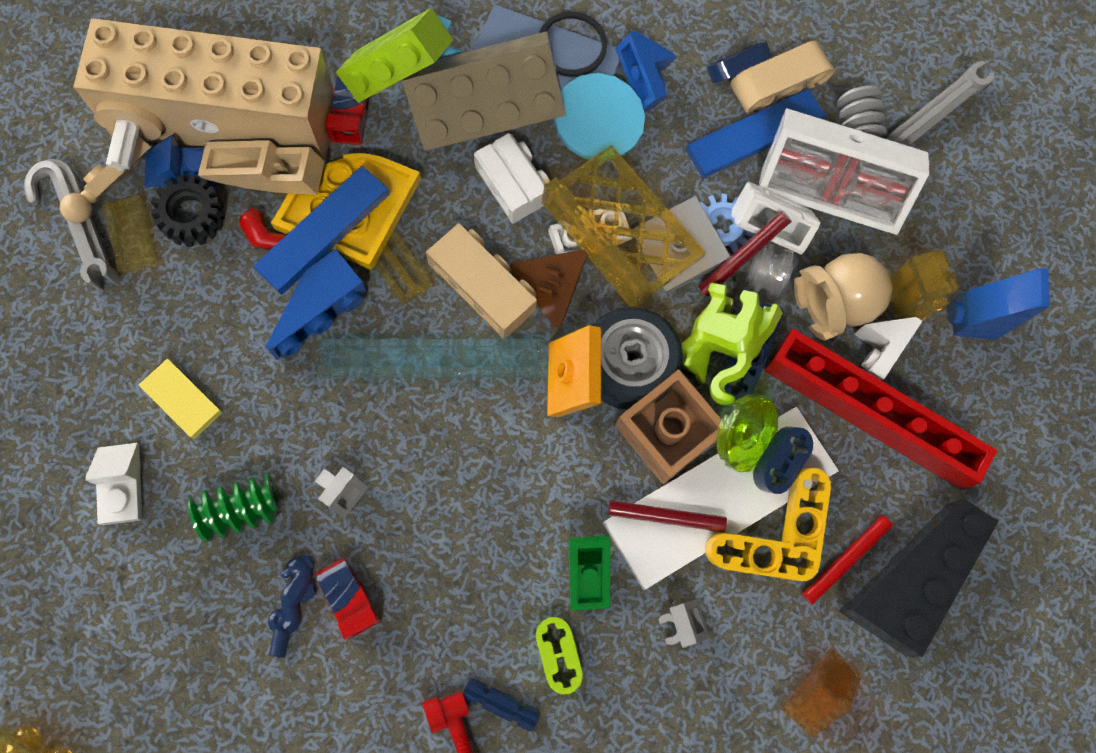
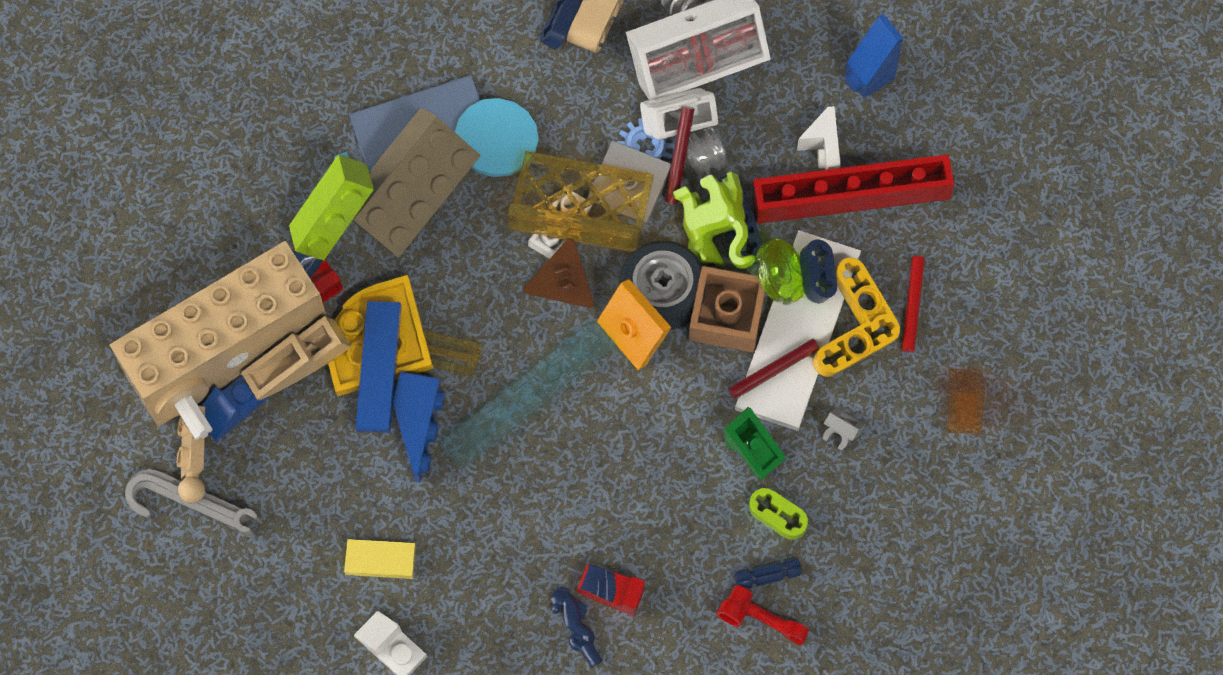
camera: 30 degrees left, 5 degrees down
clear yellow tile [103,195,158,275] -> none
black tyre [150,175,225,247] -> none
green piece [188,473,280,542] -> none
red arm [239,208,286,250] -> none
light grey tile [315,467,369,519] -> none
tan brick [426,223,537,340] -> none
white brick [474,133,552,224] -> none
black piece [539,11,607,77] -> none
blue slope [615,31,677,112] -> none
blue tile [686,88,826,179] -> none
tan tile [794,253,893,341] -> none
black wedge [839,499,999,657] -> none
clear yellow brick [890,250,959,322] -> none

